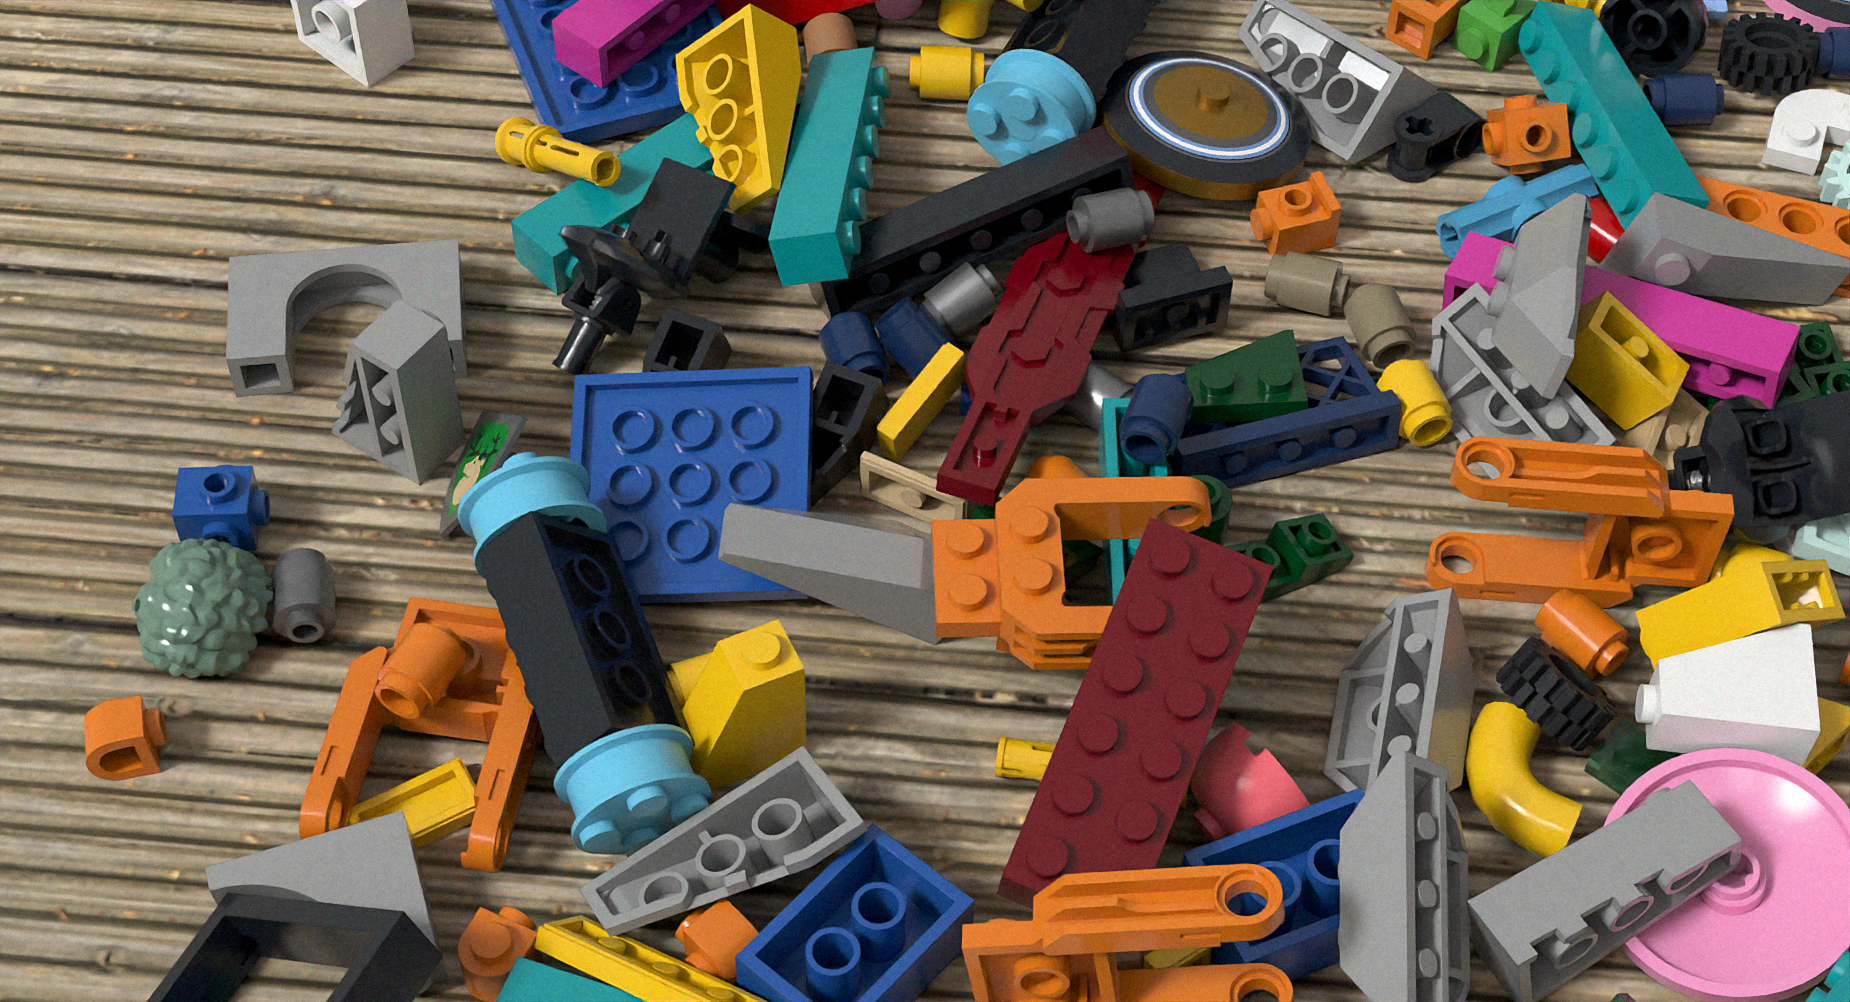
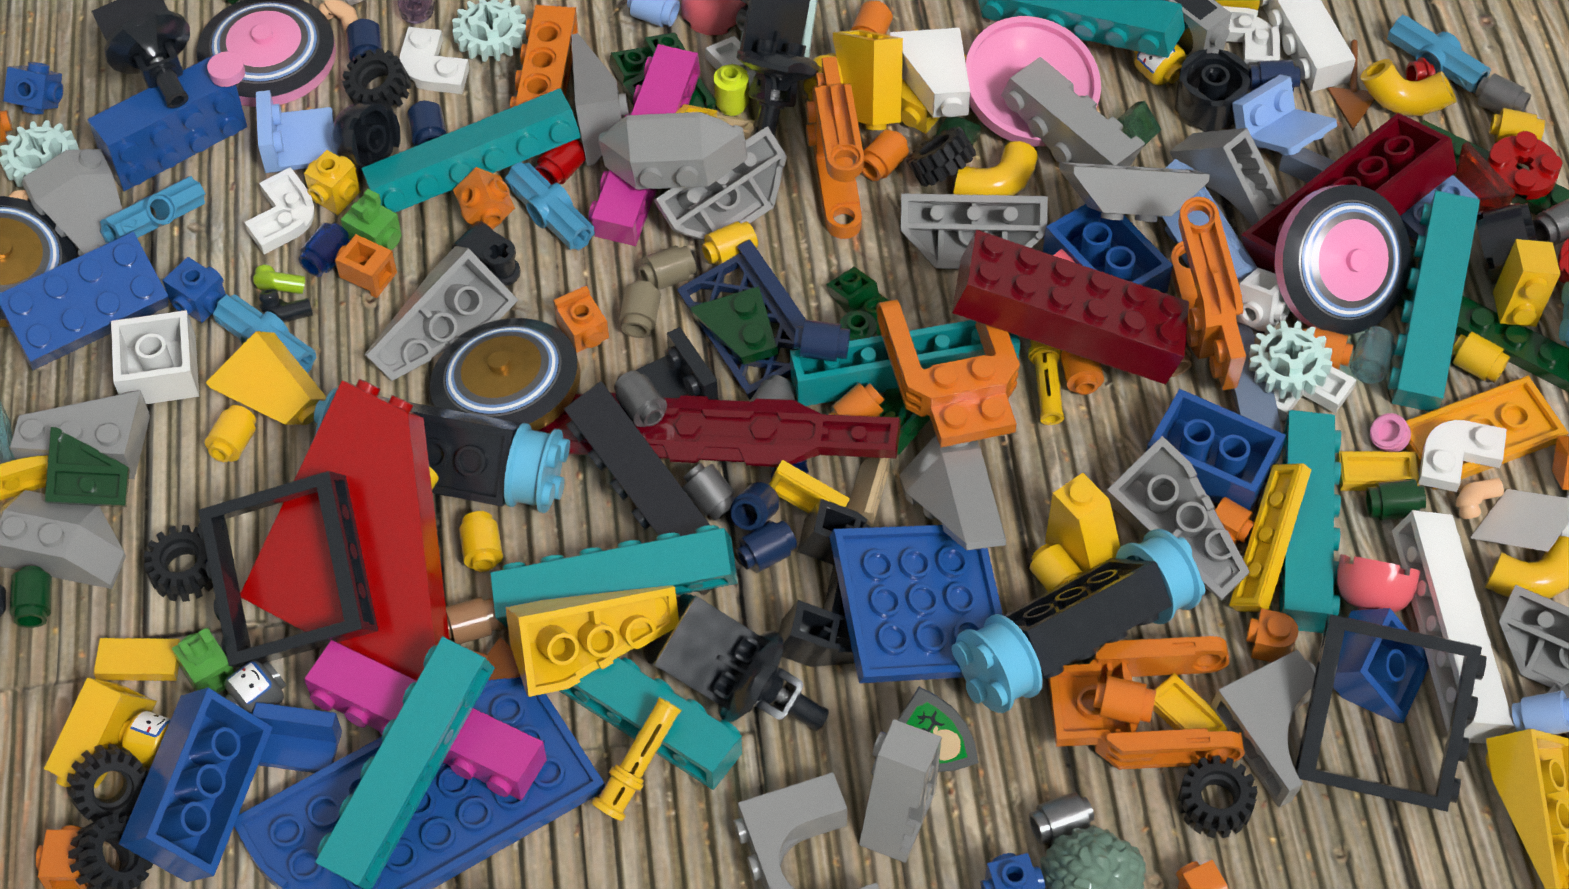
camera: 100 degrees left, 5 degrees up
none -> black tyre [1178,756,1258,838]

